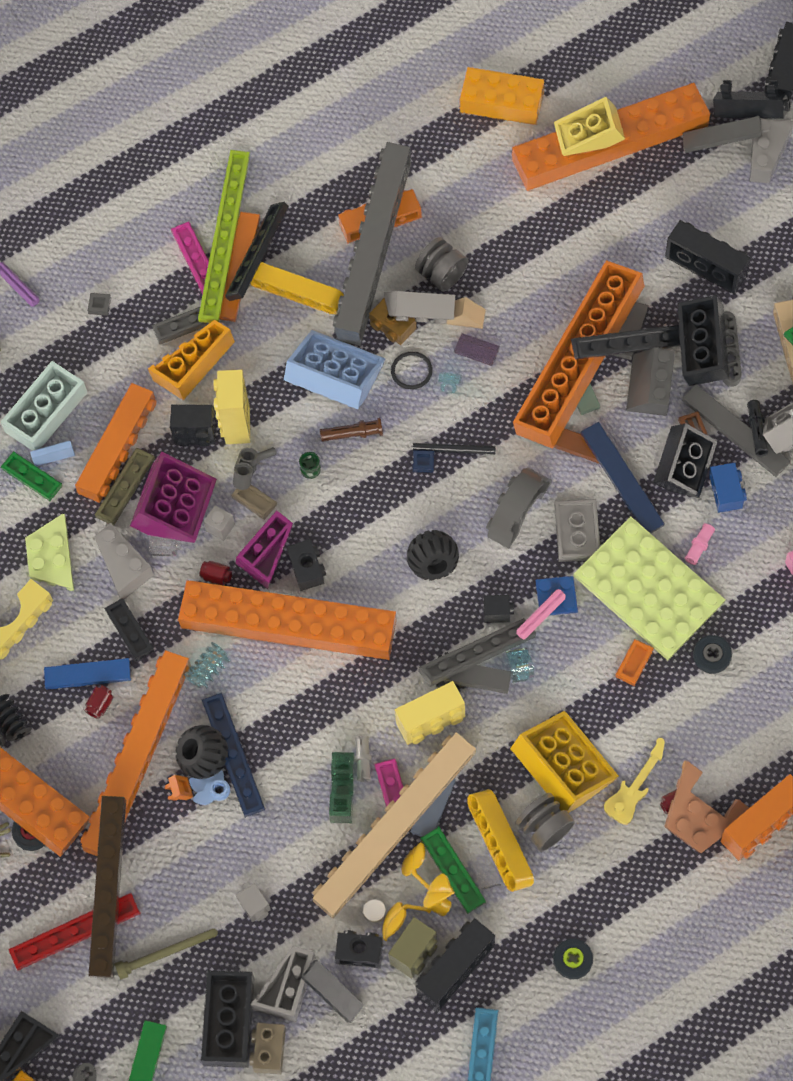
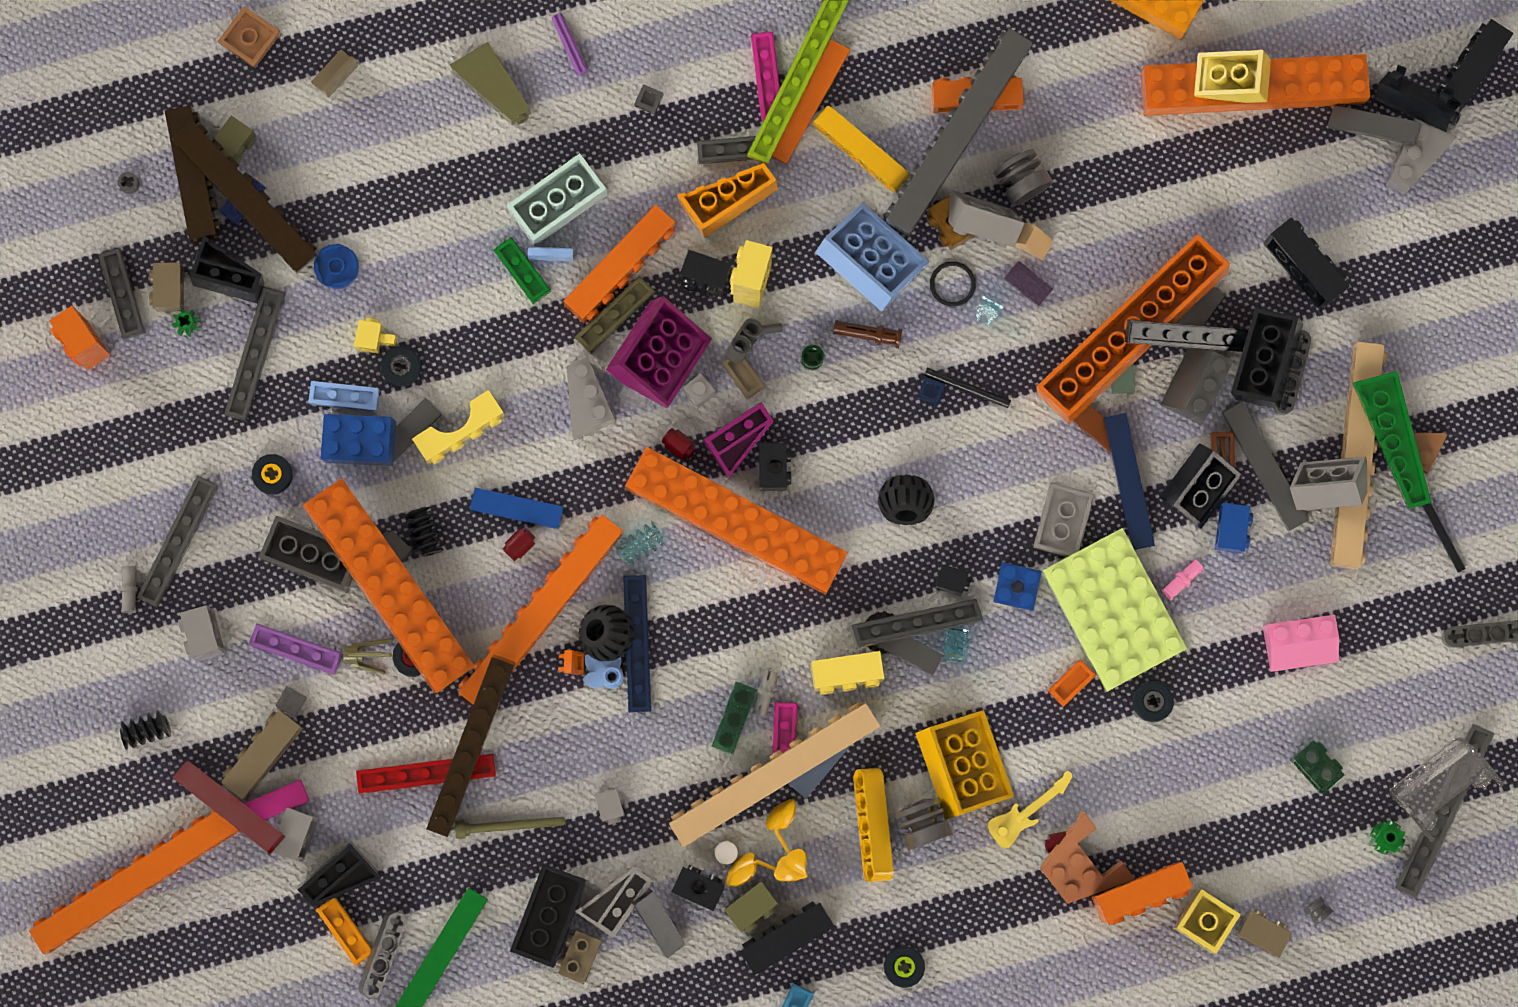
camera: 10 degrees right, 15 degrees up
yellowish green wing [25,514,74,591] -> none
black plate [104,598,154,662] -> none
black tile [225,202,289,301] -> none
green tile [420,827,486,914] -> none
dark grey brick [486,467,552,549] -> none
bright pink axle [517,589,566,640] -> none
black pin [747,400,768,457] -> none

